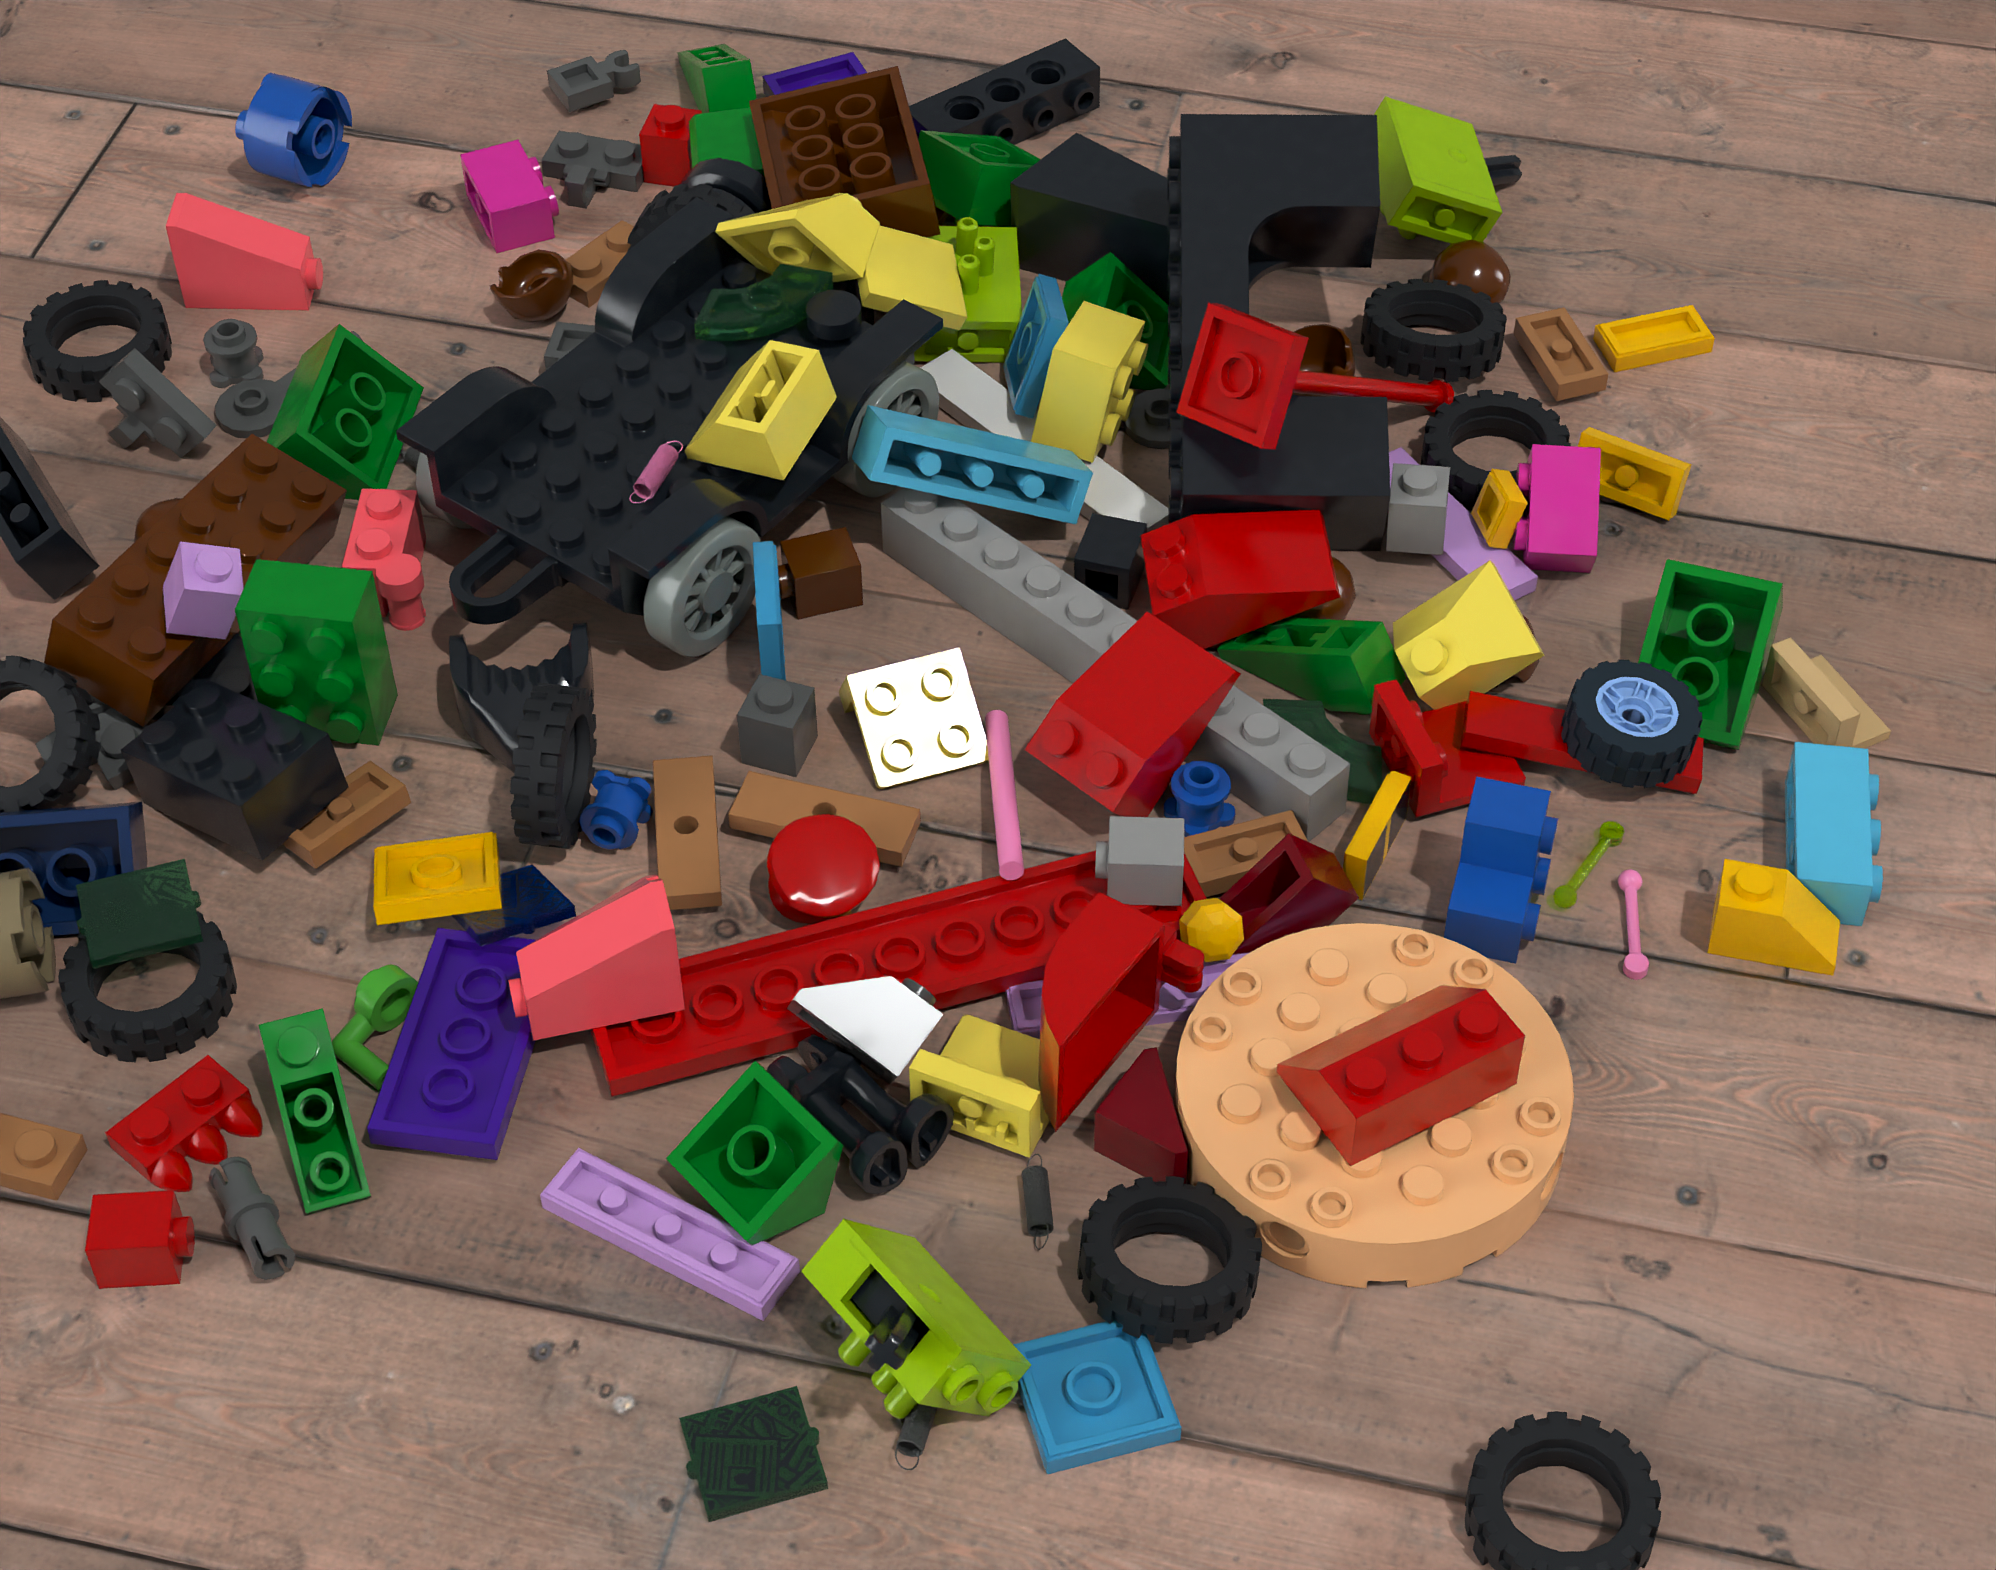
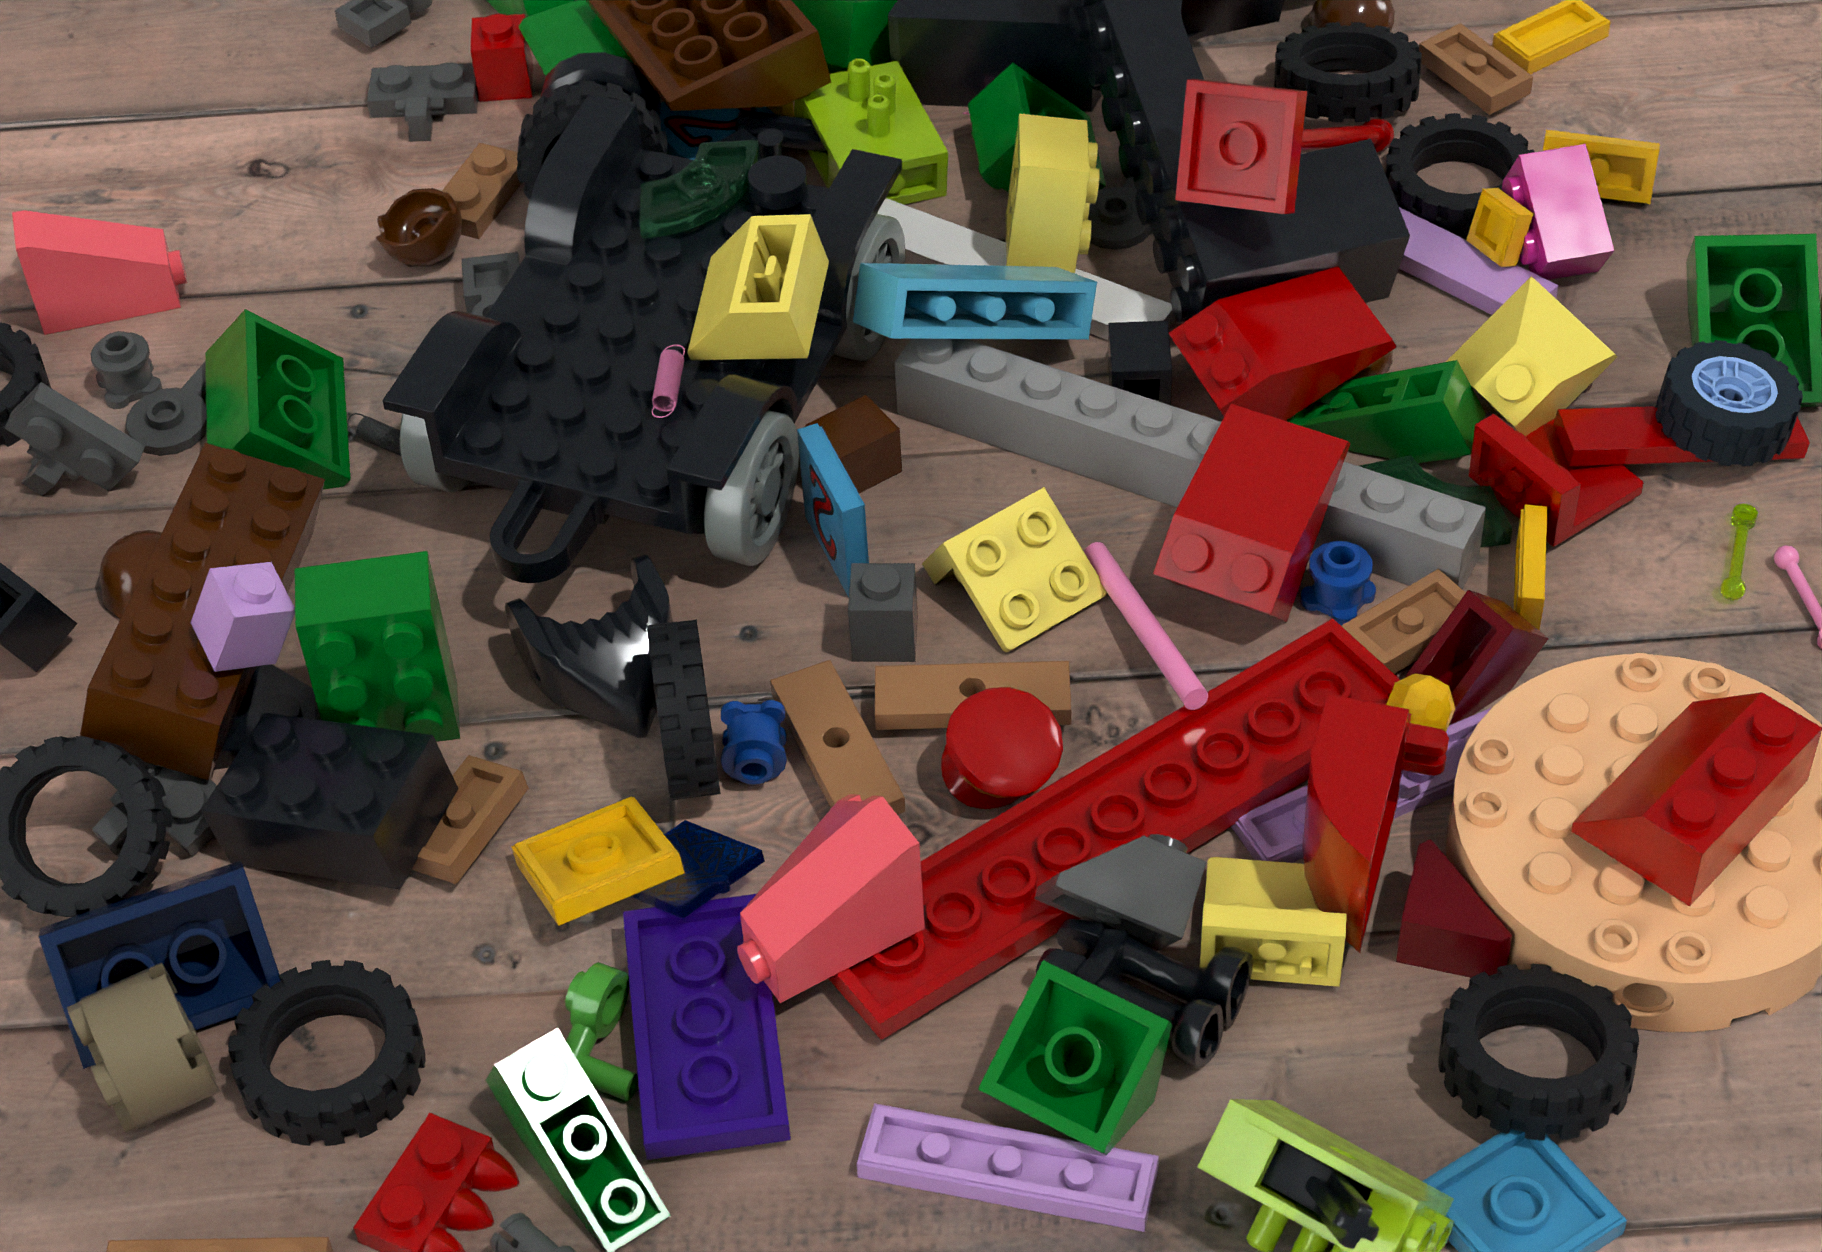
camera: 15 degrees left, 0 degrees up
clear green piece [76,859,203,969] -> none
blue brick [235,73,352,188] -> none
coral hinge [341,489,427,631] -> none
dark pink brick [460,140,559,253] -> none
light yellow slope [715,193,880,288] -> none
light yellow tile [857,225,967,330] -> none
dark azure tile [1003,274,1069,419] -> none
dark grey piece [1022,1154,1054,1250] -> none
light grey brick [1095,816,1184,906] -> none
light grey brick [1386,463,1450,555] -> none
blue brick [1444,776,1558,964] -> none

